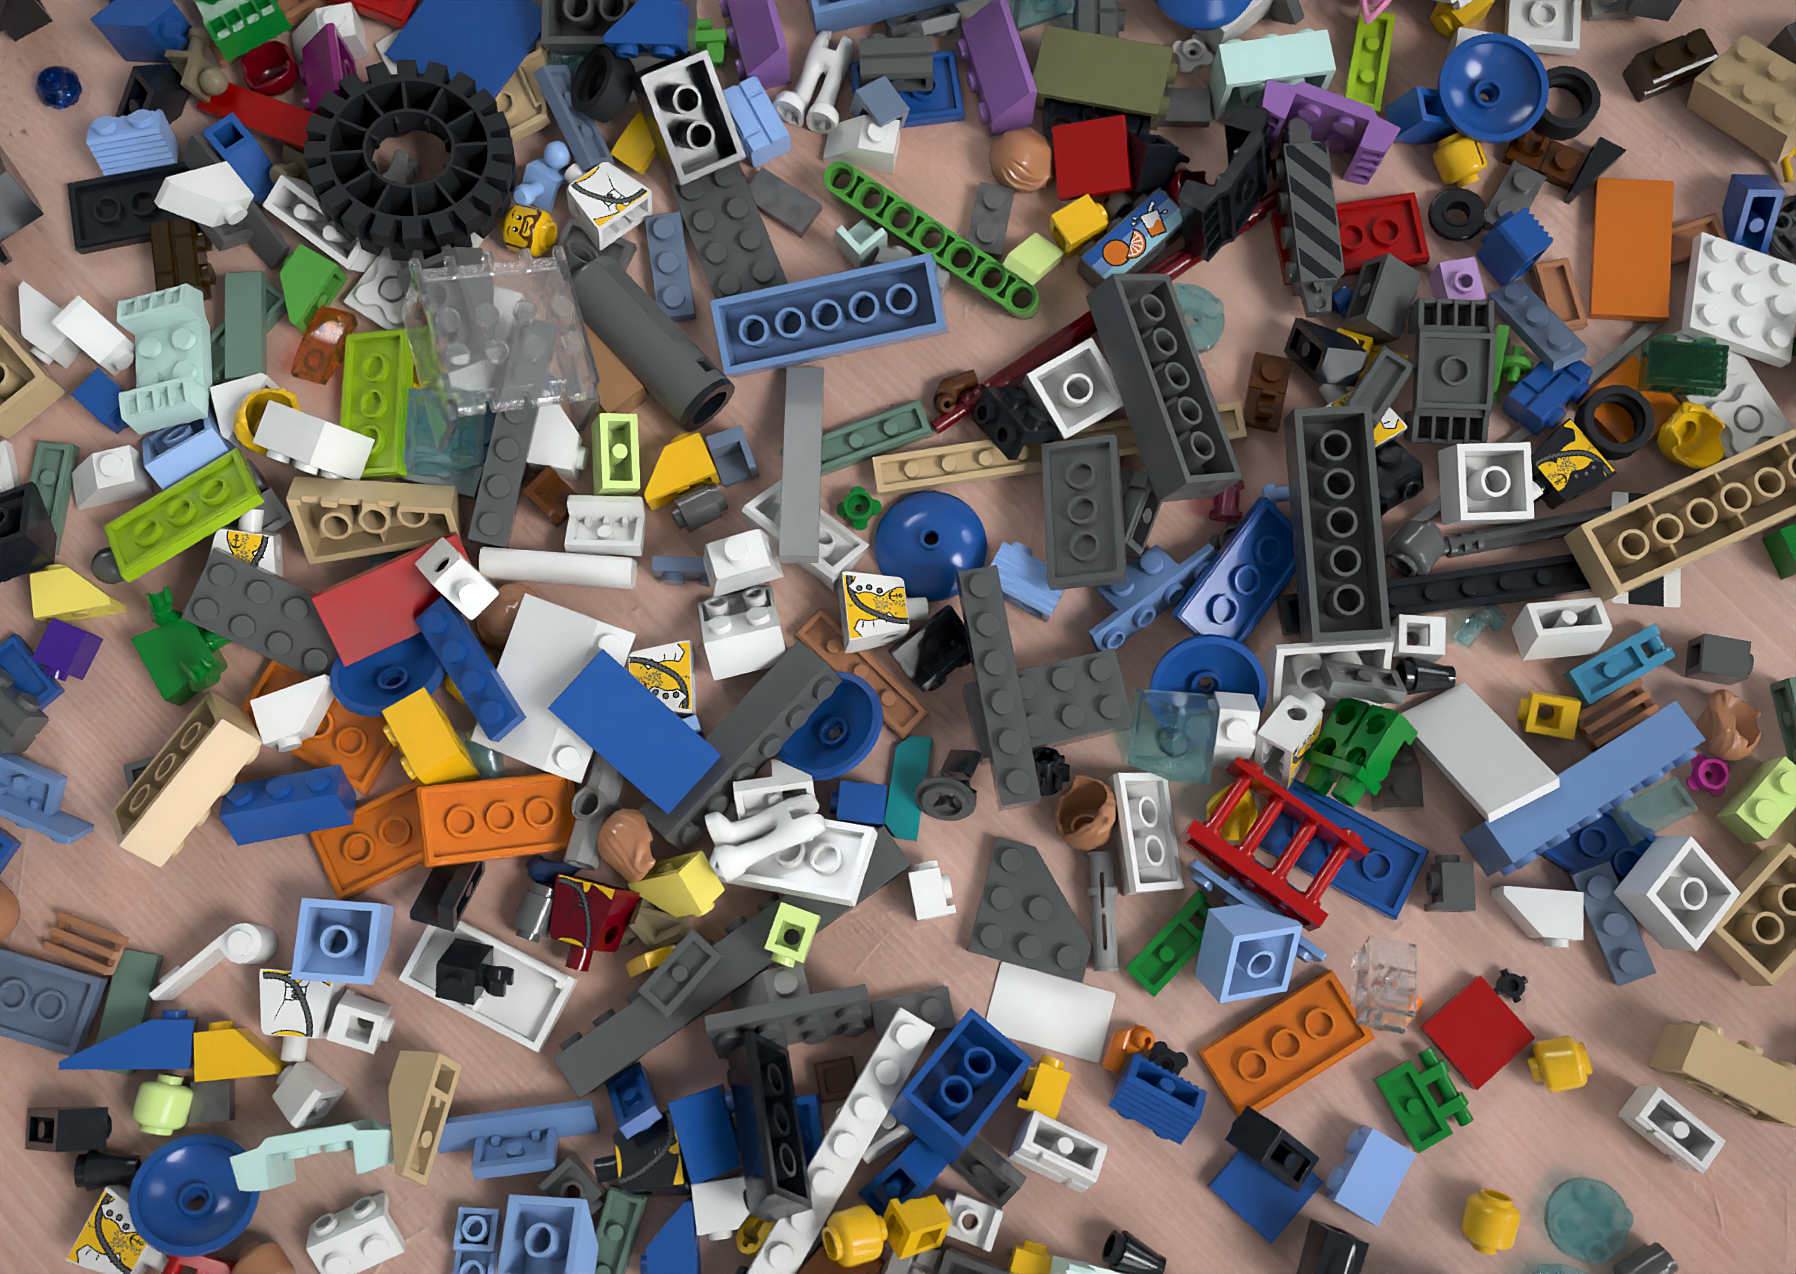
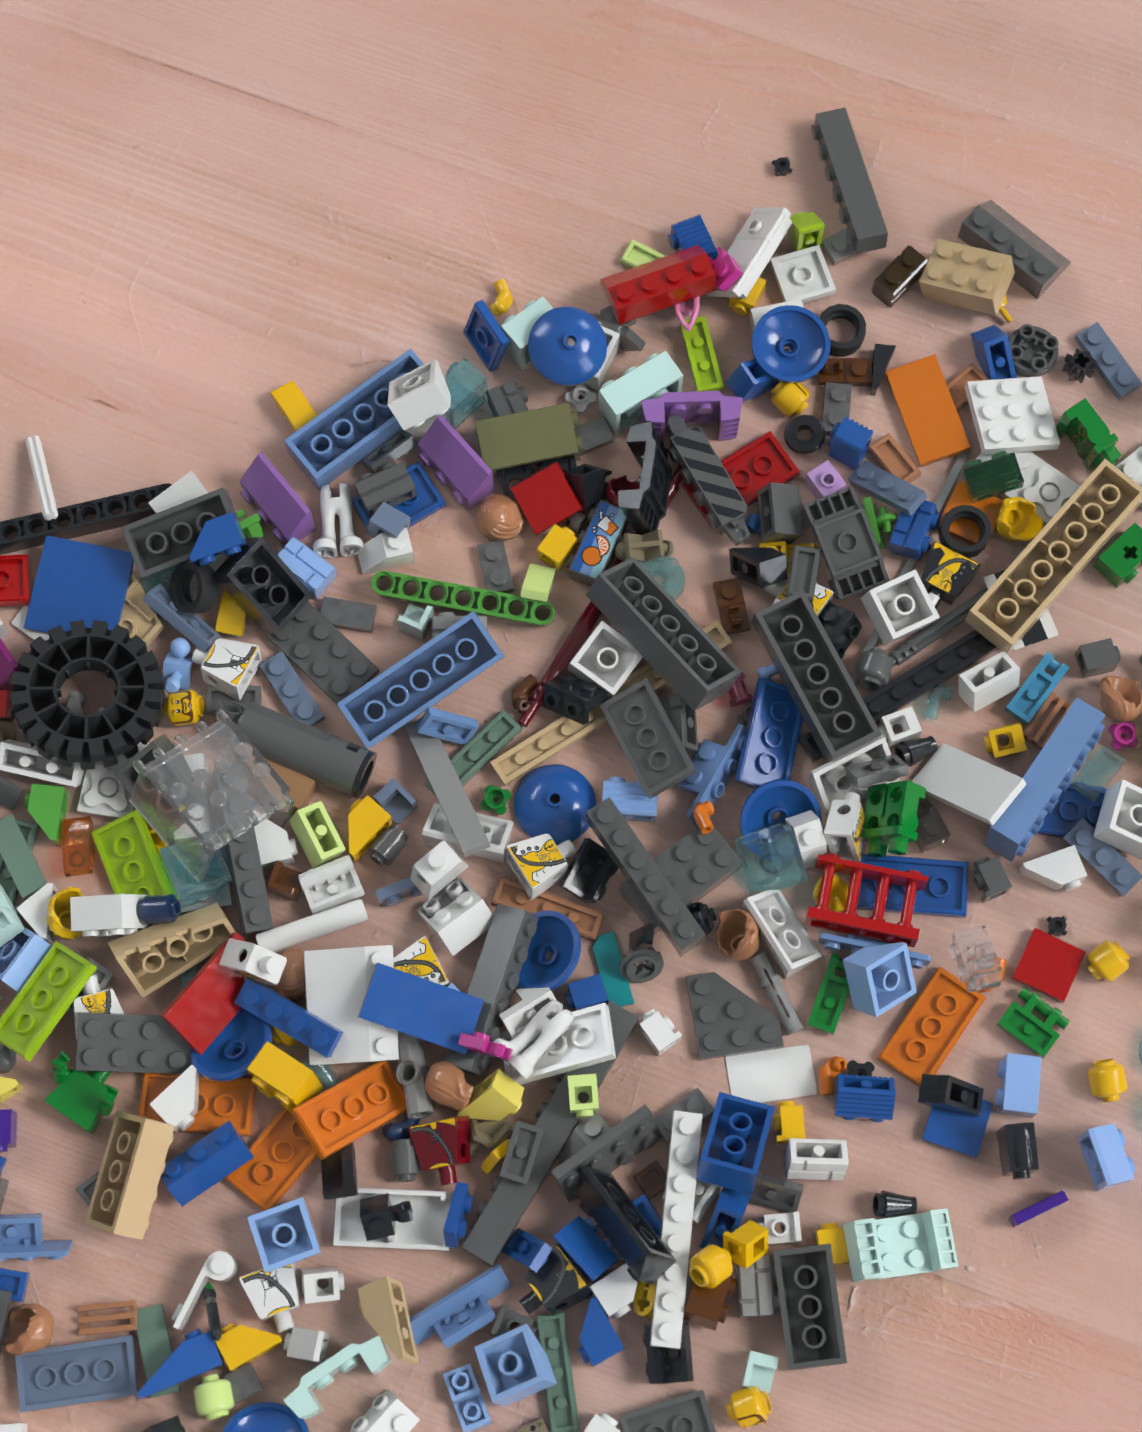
camera: 25 degrees left, 5 degrees down
none -> dark blue brick [136,894,181,924]
none -> black piece [203,1282,222,1341]
none -> medium blue plate [417,707,479,745]
none -> blue plate [443,1182,473,1248]
none -> dark pink plate [458,1031,513,1060]
none -> dark tan piece [615,530,674,563]
none -> orange arm [693,800,715,834]

